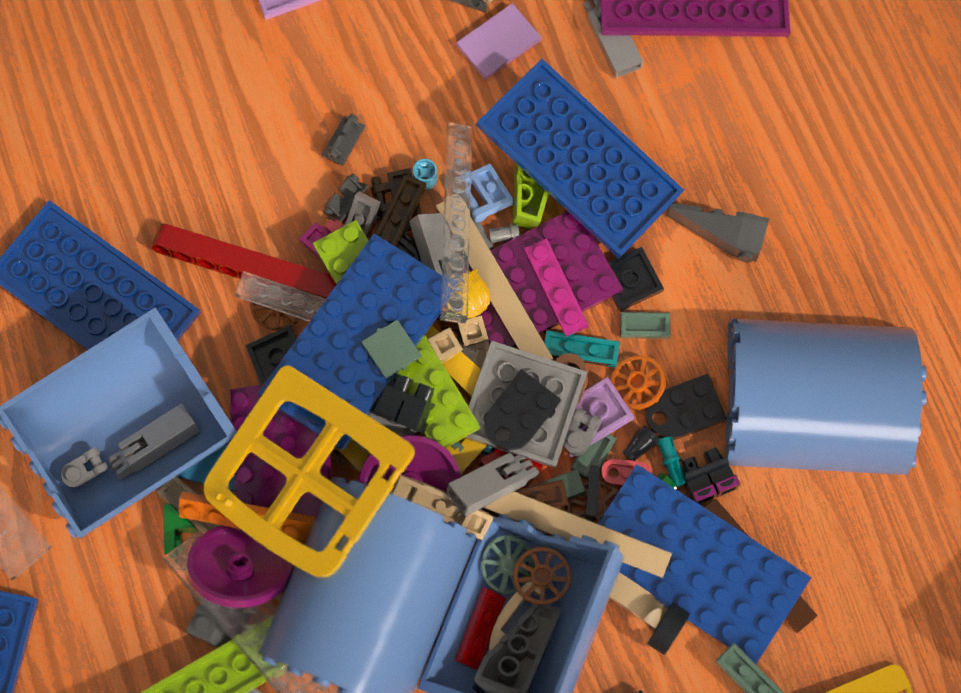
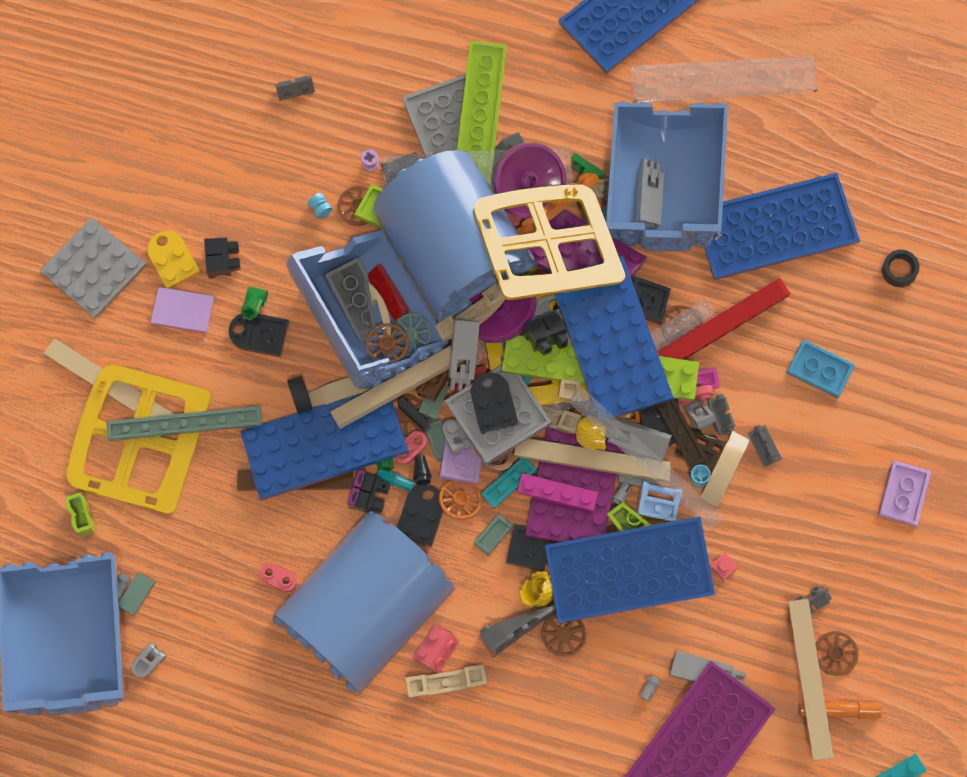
camera: 130 degrees right, 0 degrees up
light grey plate [61,447,109,487] -> none
sand green piece [362,320,422,379] -> none
lavender tile [457,3,541,80] -> none
none -> coral plate [259,563,297,593]
none -> tan slope [405,664,487,698]
none -> coral bracket [412,625,459,674]
none -> yellow hair [518,571,553,608]
none -> dark orange wheel [542,614,586,657]
none -> light grey pin [639,675,660,702]
none -> tan slope [700,432,750,508]
none -> coral plate [710,553,738,581]
none -> dark azure tile [786,339,856,399]
none -> black tyre [882,249,920,288]

